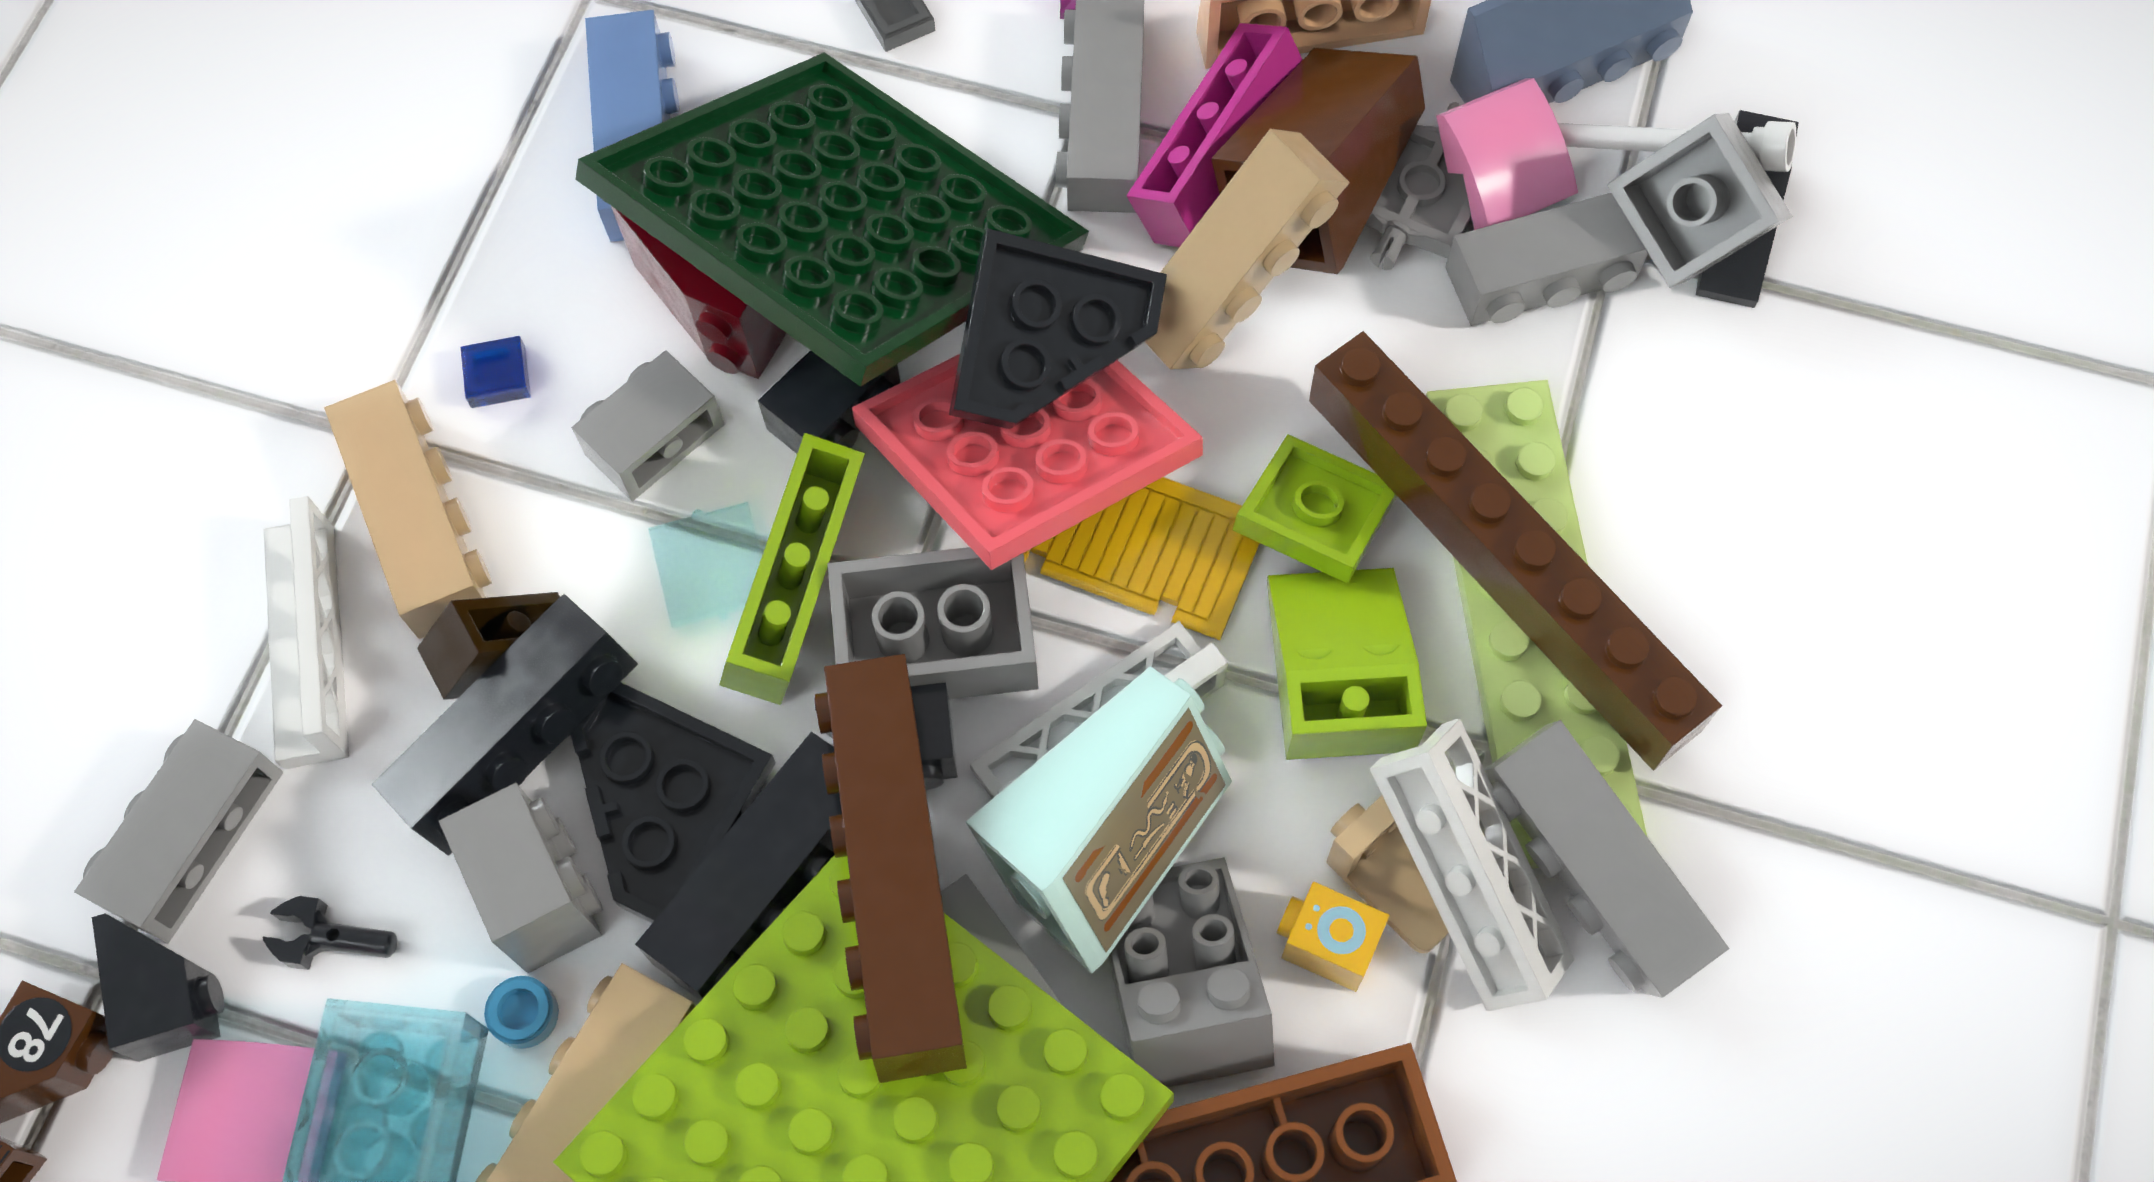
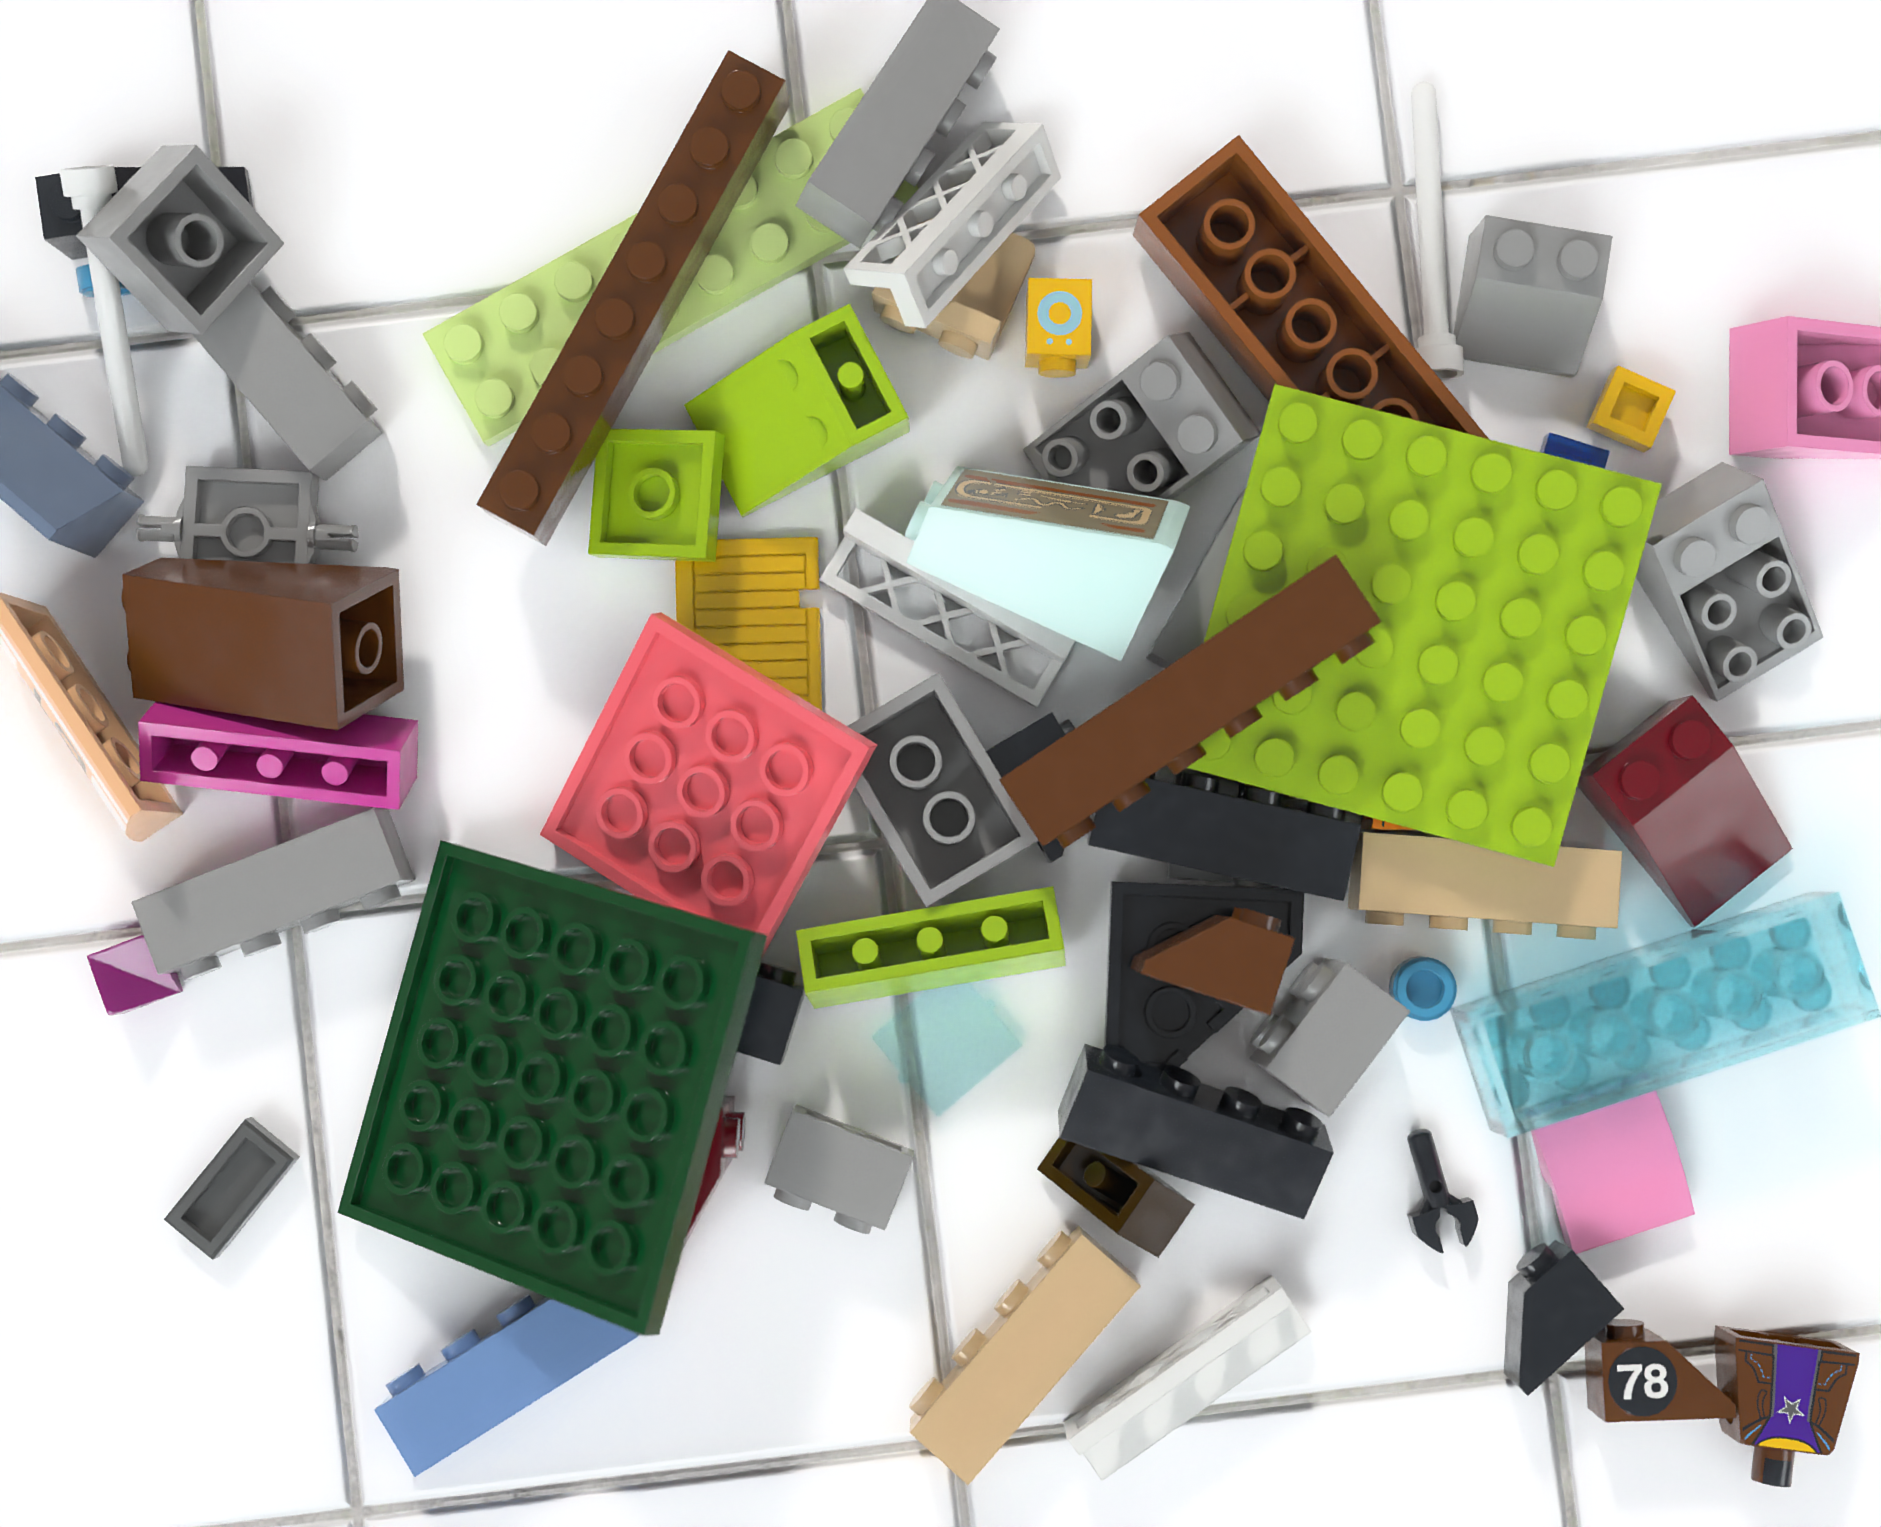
camera: 115 degrees left, 20 degrees up
light grey brick [74,718,284,944] -> none
clear blue tile [460,336,531,408] -> none
black plate [949,228,1167,429] -> none
tan brick [1145,129,1350,370] -> none
bright pink slope [1436,78,1578,230] -> none
none -> reddish brown slope [1130,907,1295,1016]

